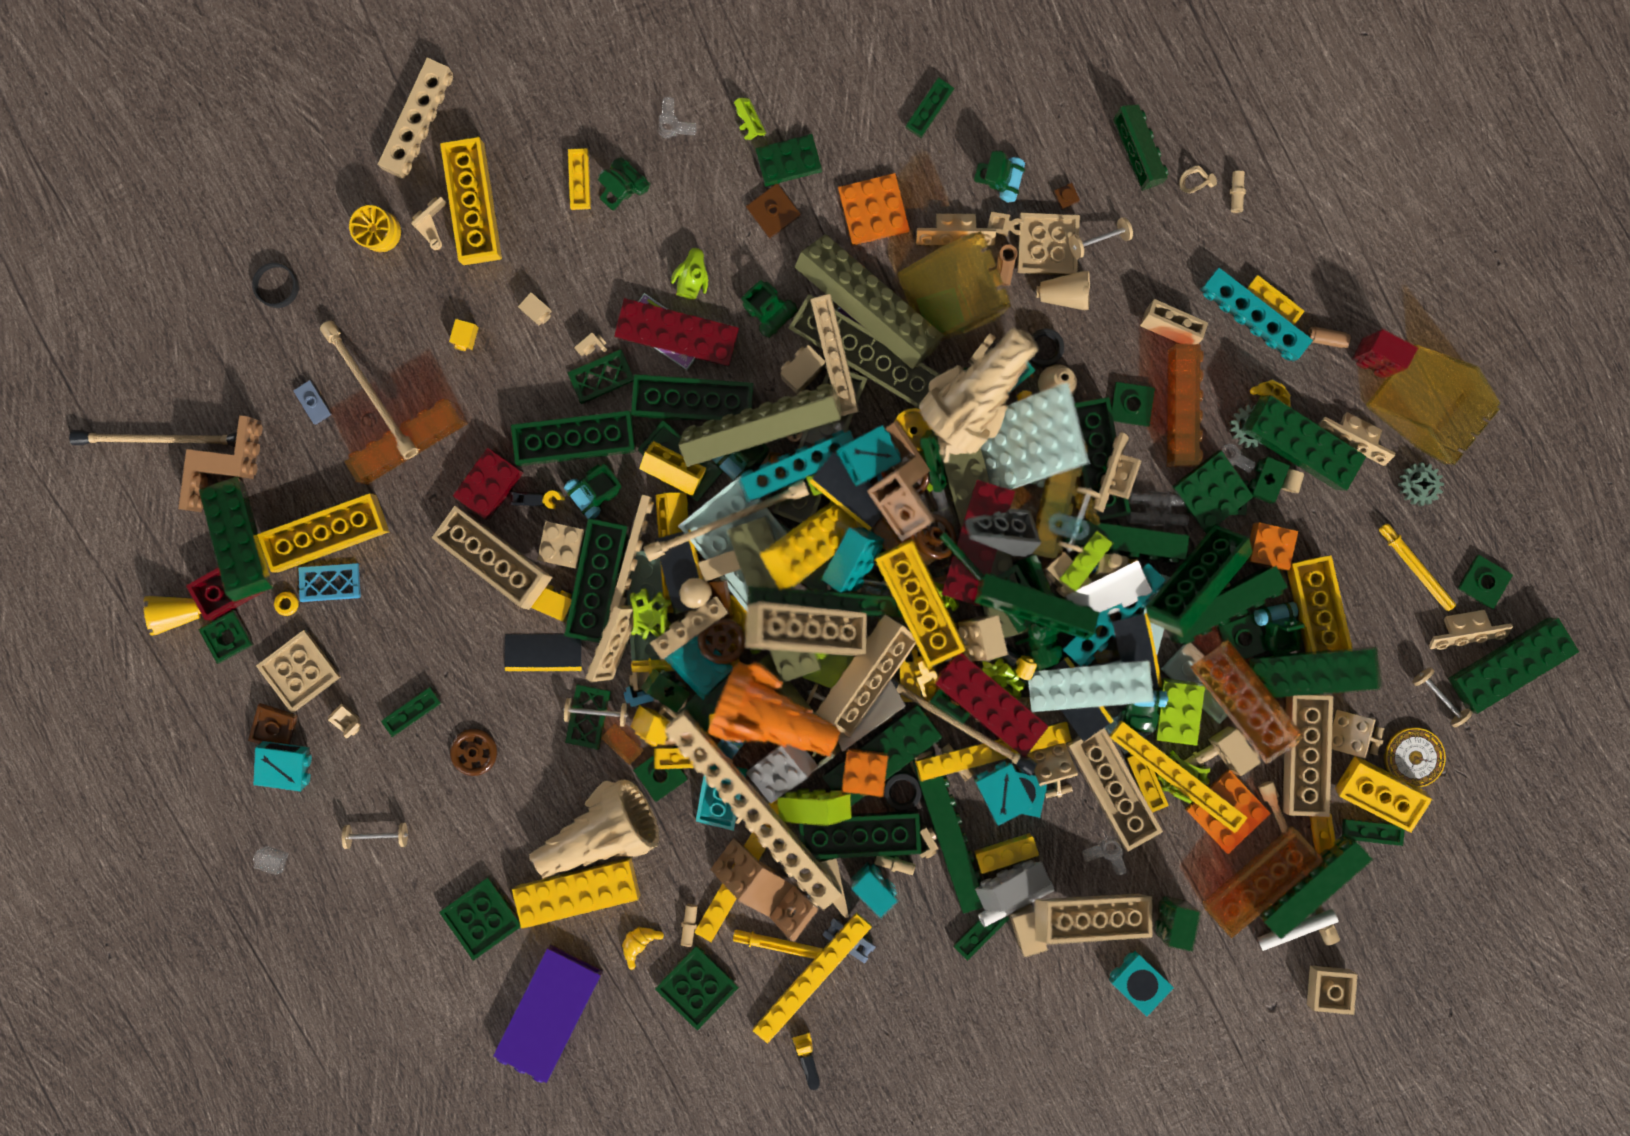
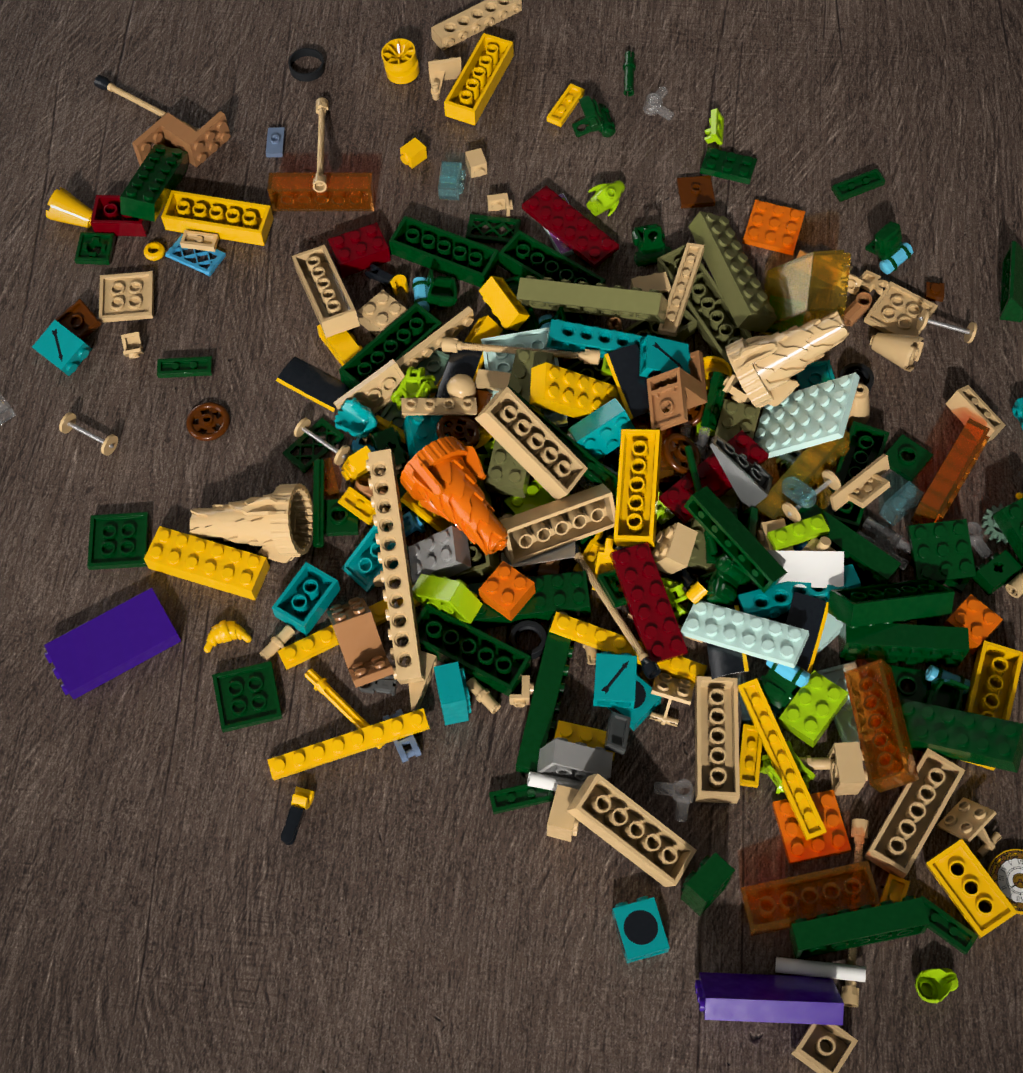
camera: 30 degrees right, 25 degrees down
none -> tan plate [180,230,219,252]
none -> teal brick [272,562,341,636]
none -> dark green axle [313,459,325,548]
none -> teal hair [334,397,377,438]
none -> clear light blue brick [438,161,466,200]
none -> dark grey tile [604,711,631,755]
none -> dark green pin [623,51,636,97]
none -> dark purple brick [695,972,844,1025]
none -> clear light blue brick [879,481,924,526]
none -> lime hair [915,968,958,1003]

